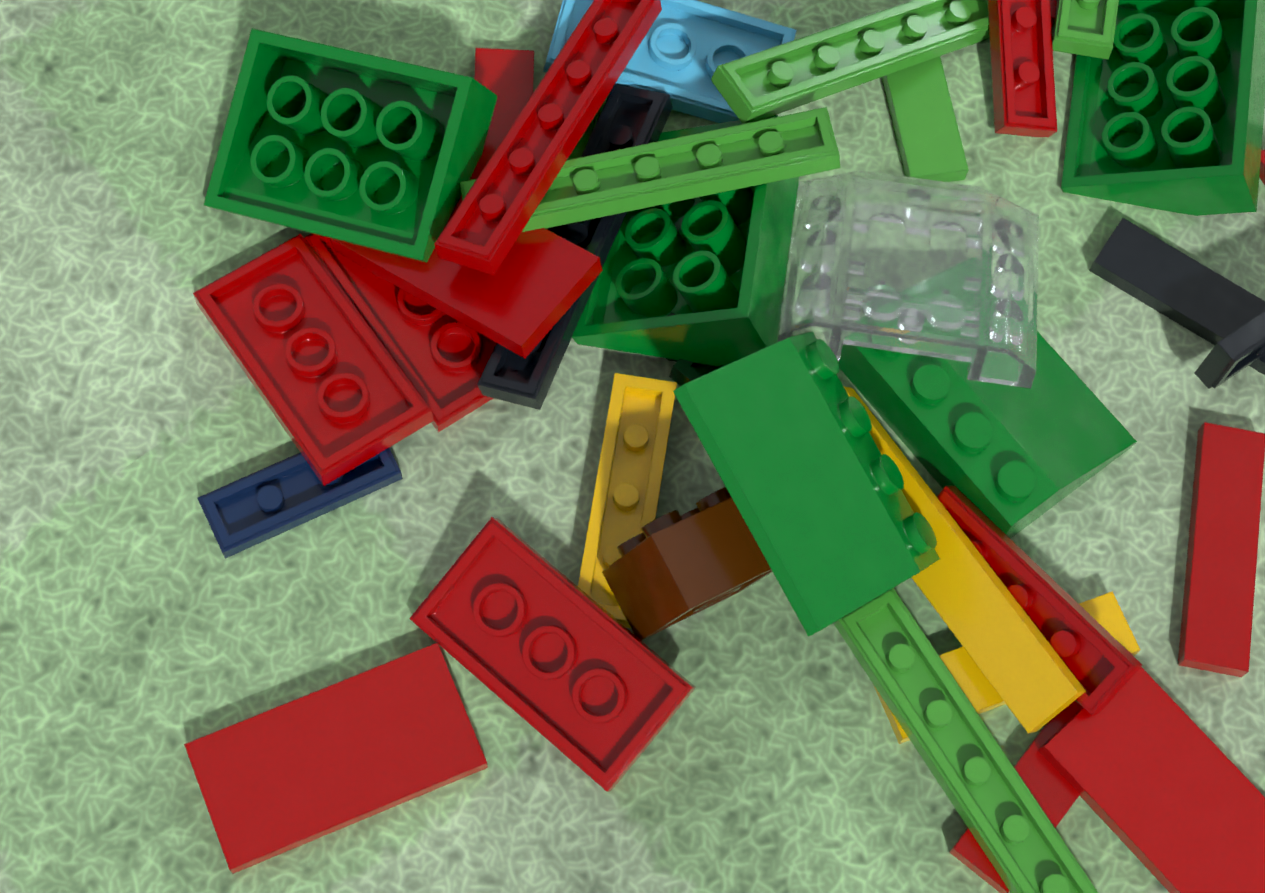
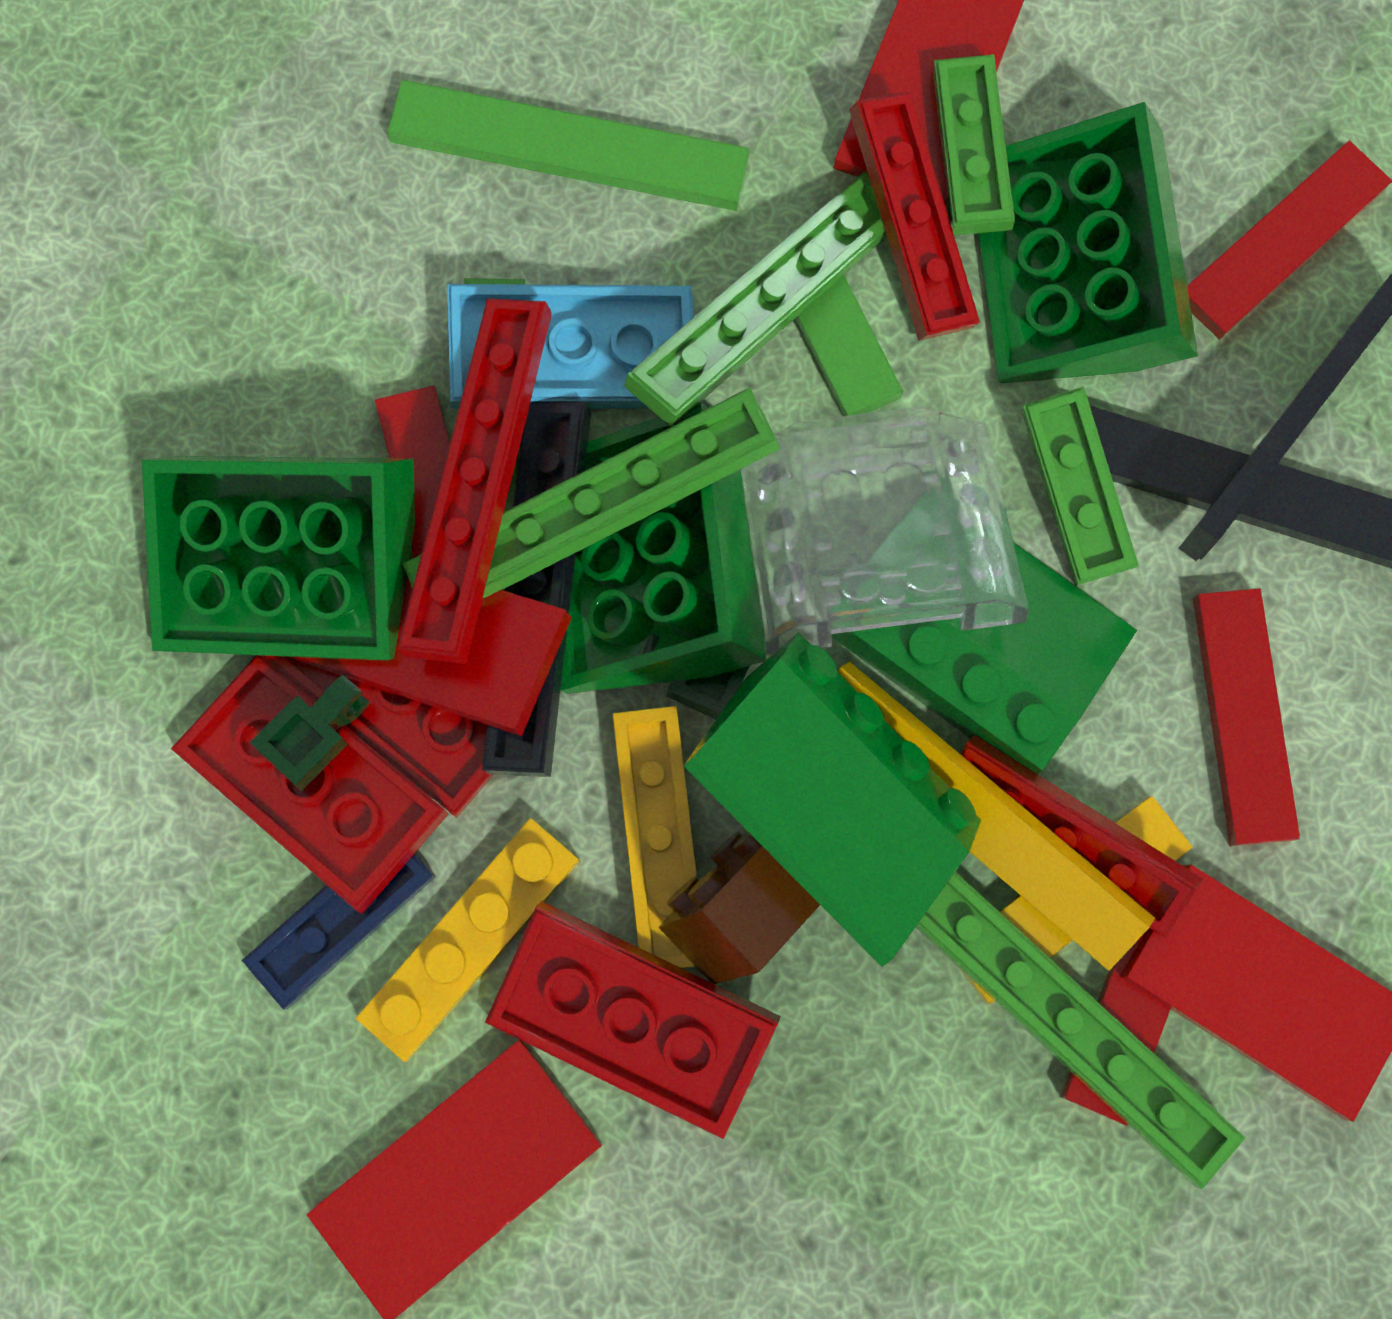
camera: 10 degrees left, 10 degrees up
none -> dark green plate [250,675,370,791]
none -> yellow plate [355,818,581,1062]
none -> bright green tile [1021,386,1139,585]

